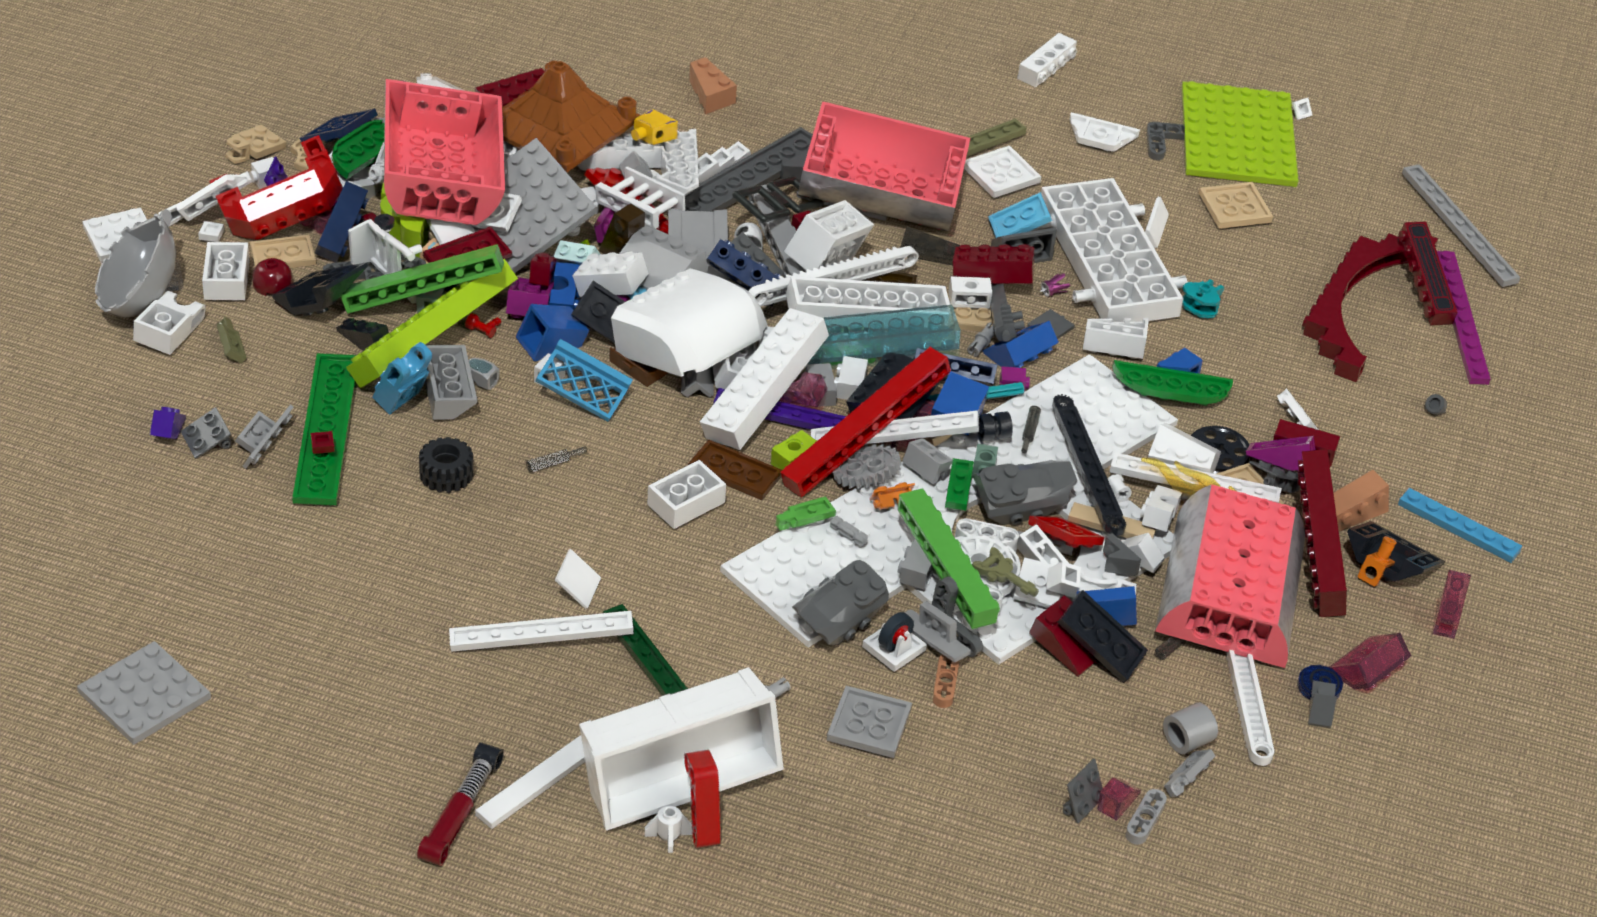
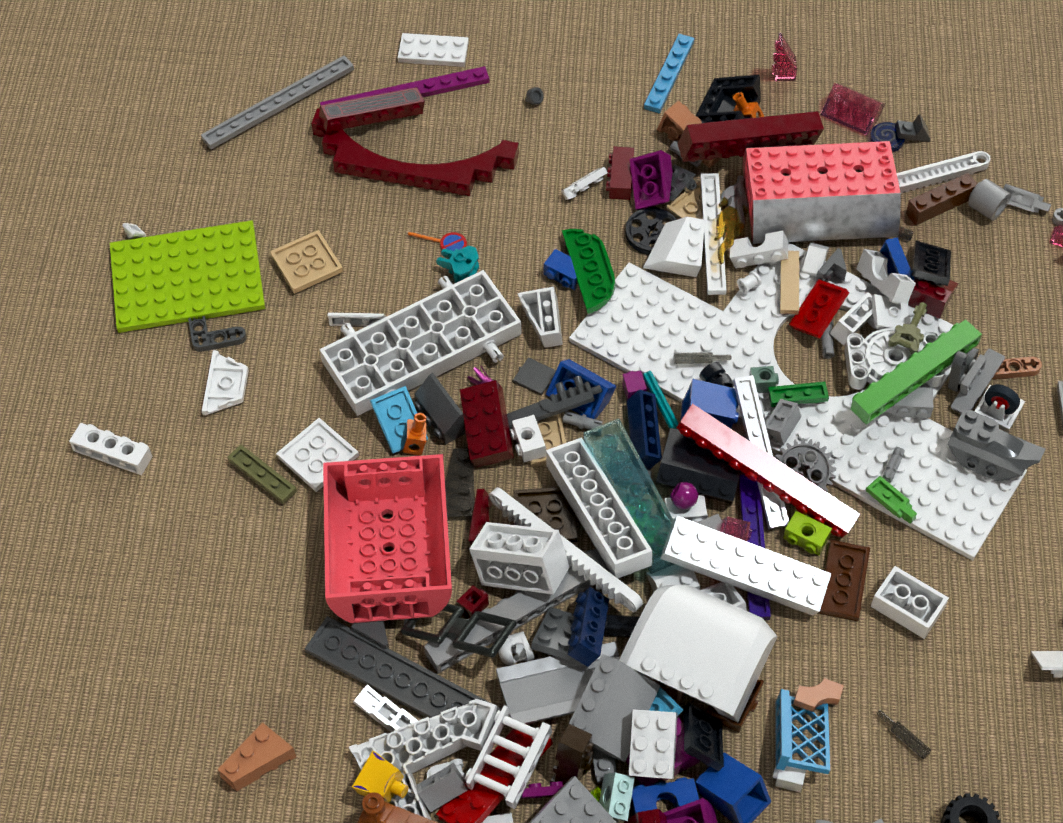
camera: 100 degrees left, 15 degrees up
orange hinge [870,482,915,510] -> none
dark grey slope [972,460,1077,525] -> none
black plate [1052,394,1126,536] -> none
none -> white plate [398,33,469,67]
none -> orange bracket [403,413,426,455]
none -> piece [408,232,467,251]
none -> dark red plate [469,488,492,545]
none -> magenta piece [670,482,698,510]
none -> tile [793,678,844,712]
none -> reddish brown brick [906,173,978,226]

